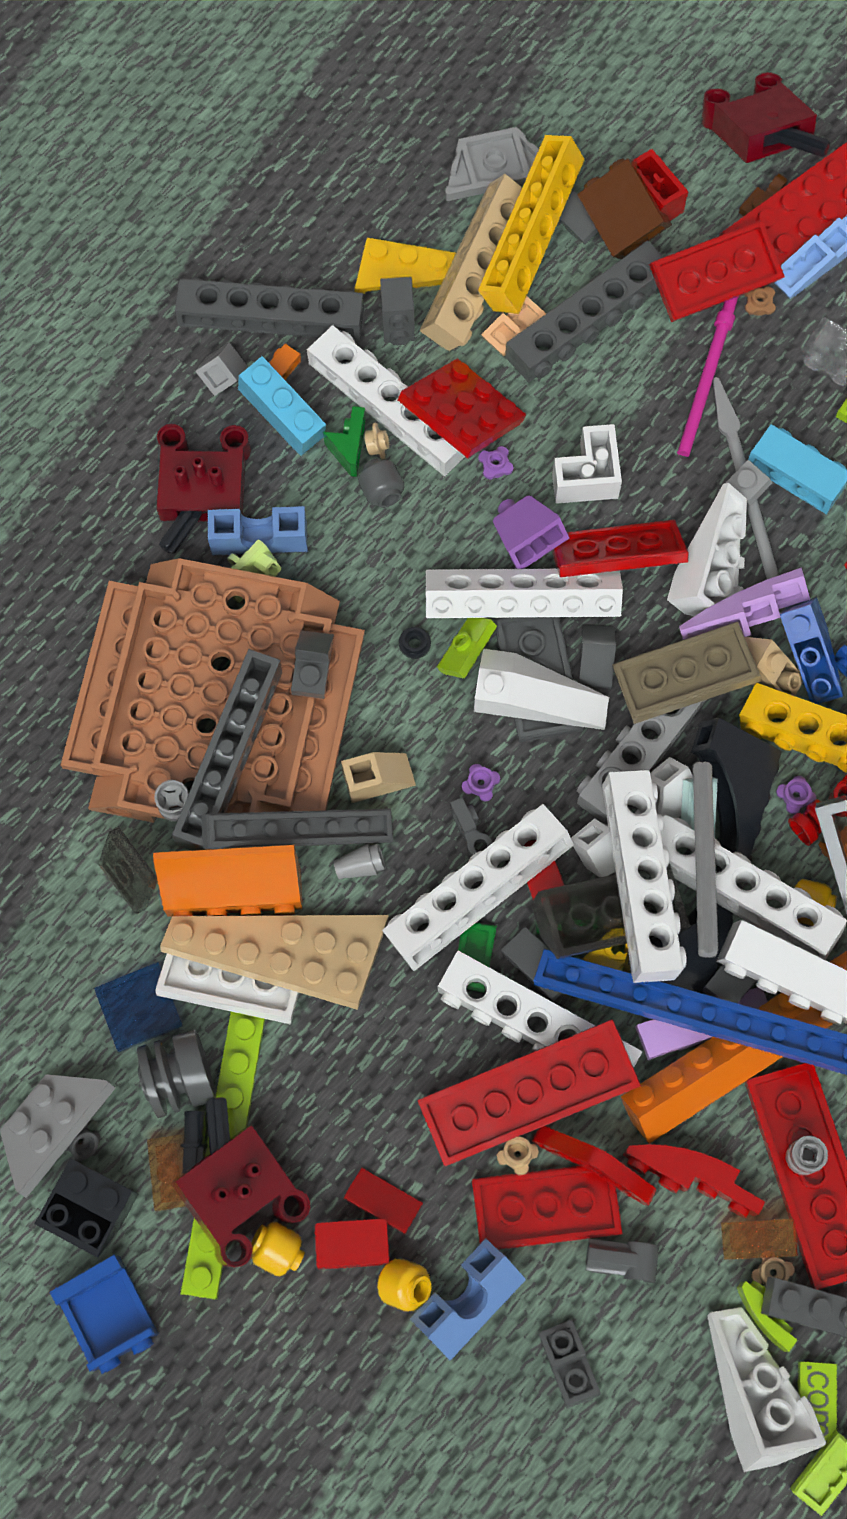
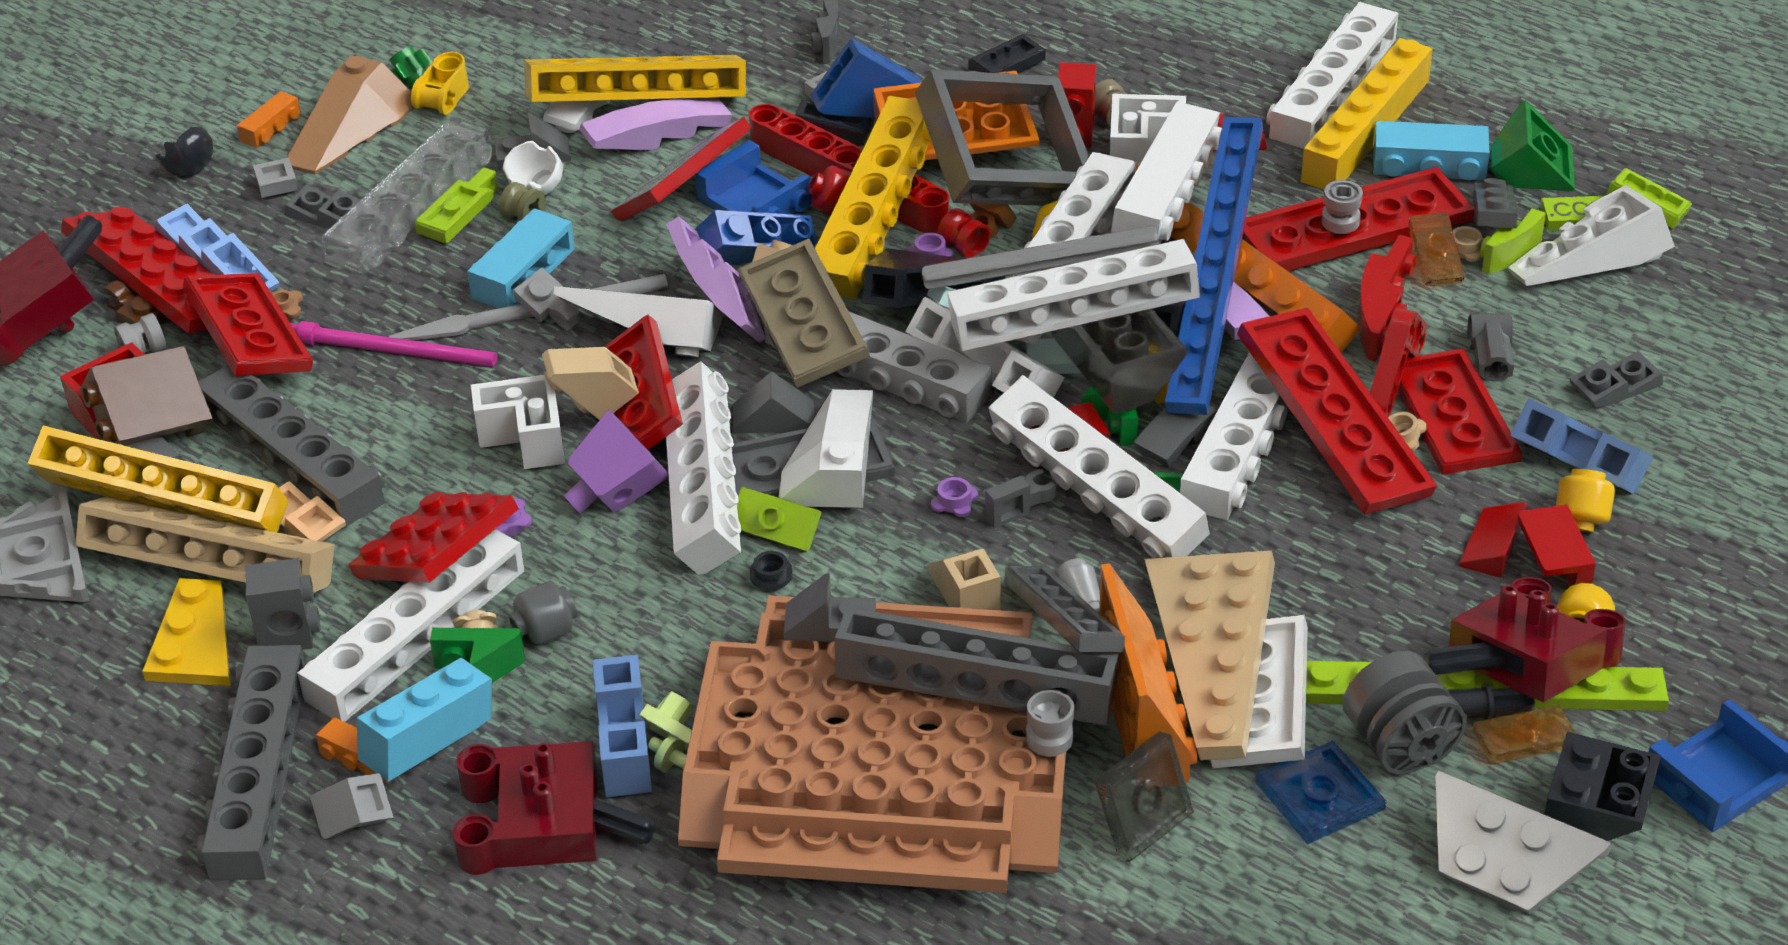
camera: 95 degrees left, 30 degrees down
none -> light grey wheel [114,313,167,353]
none -> tan slope [542,347,639,420]

